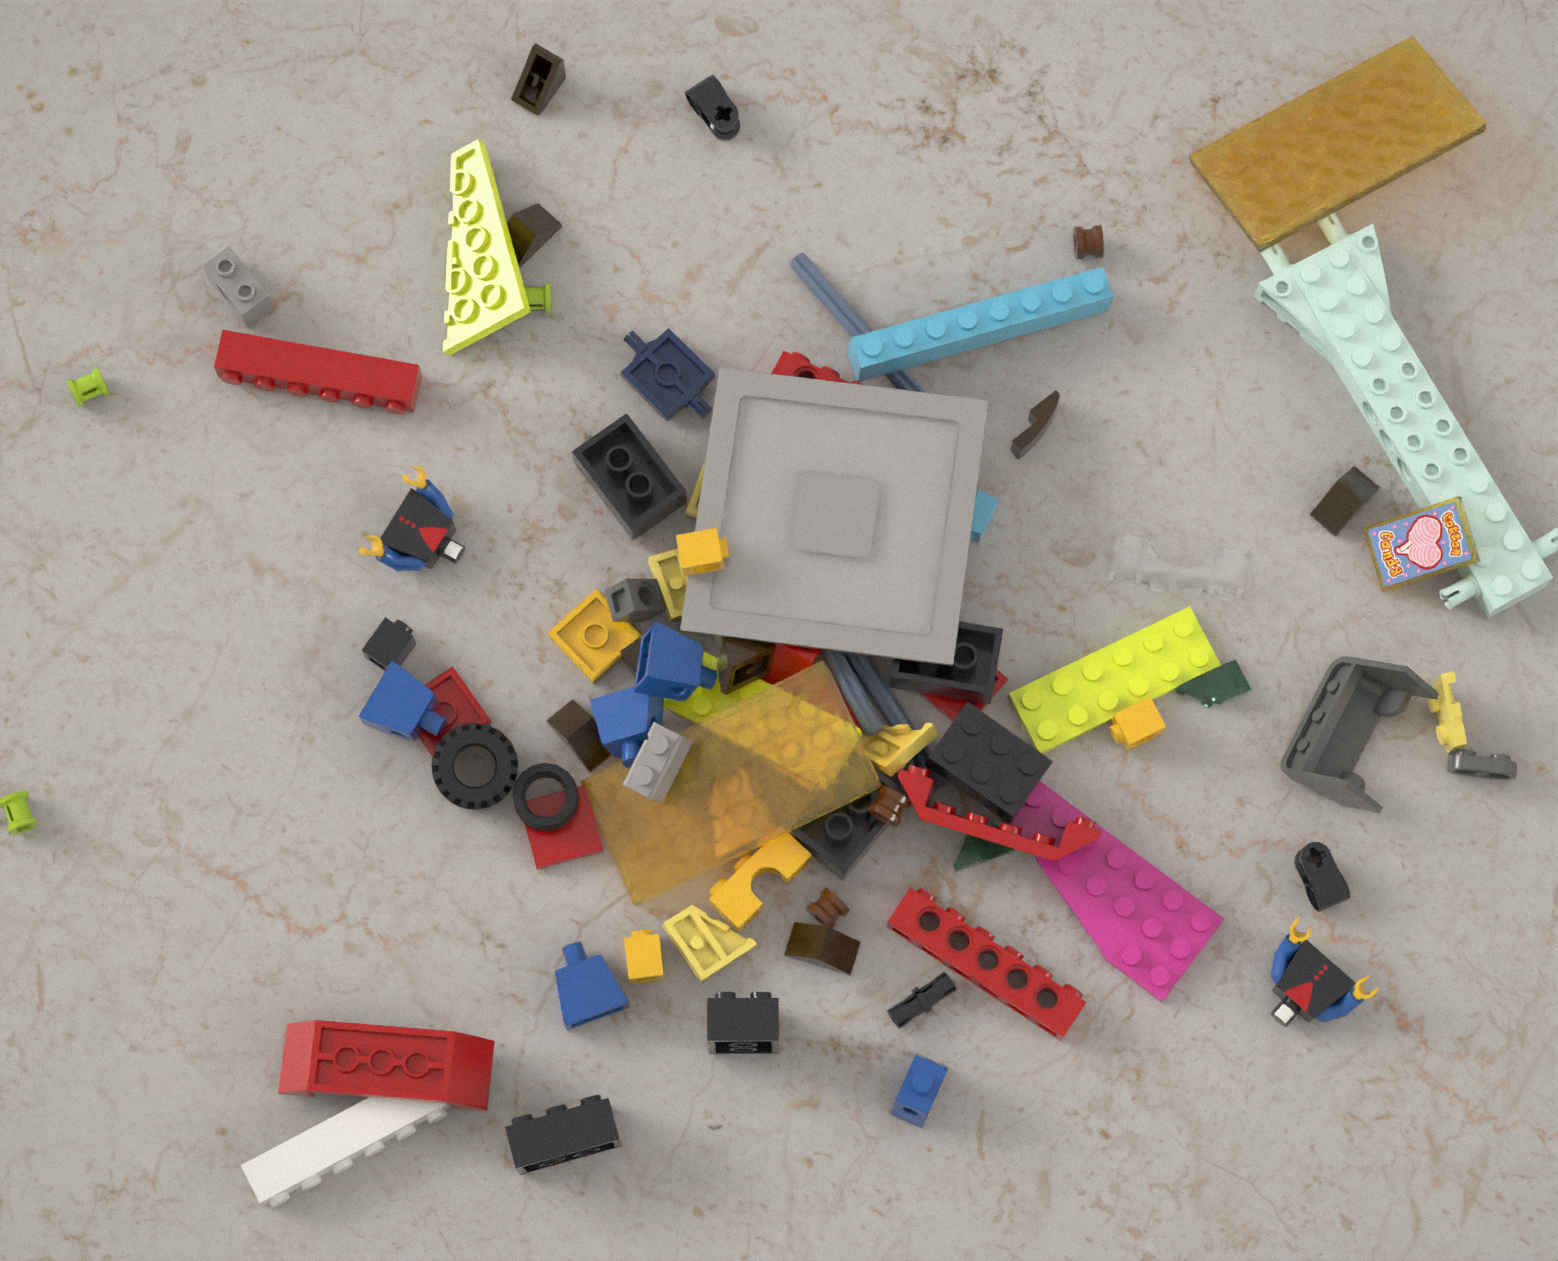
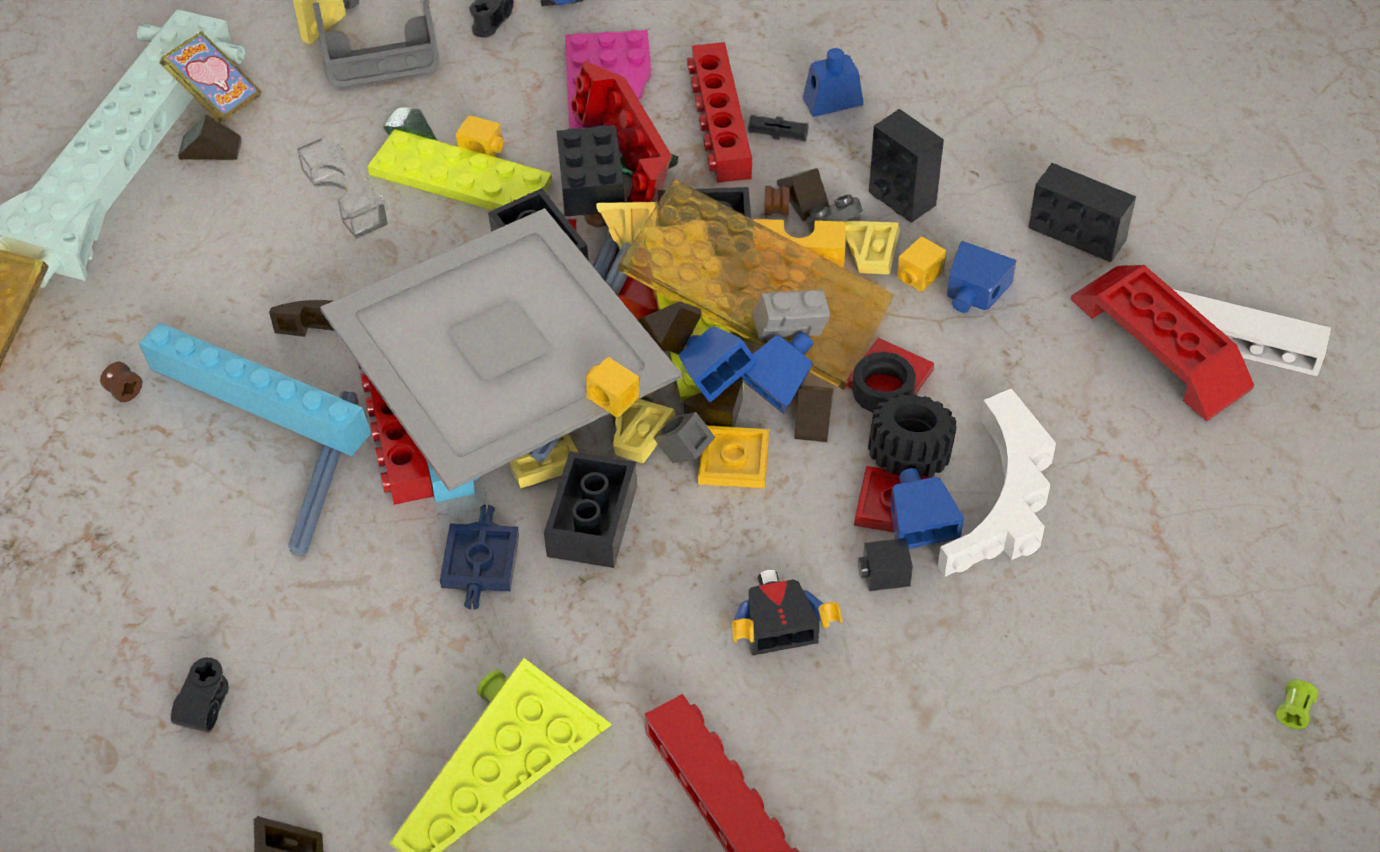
camera: 130 degrees left, 25 degrees down
dark brown slope [507,203,562,268] -> none
reddish brown wheel [868,786,911,828] -> none
none -> dark grey plate [806,194,863,233]
none -> white arch [938,388,1056,577]

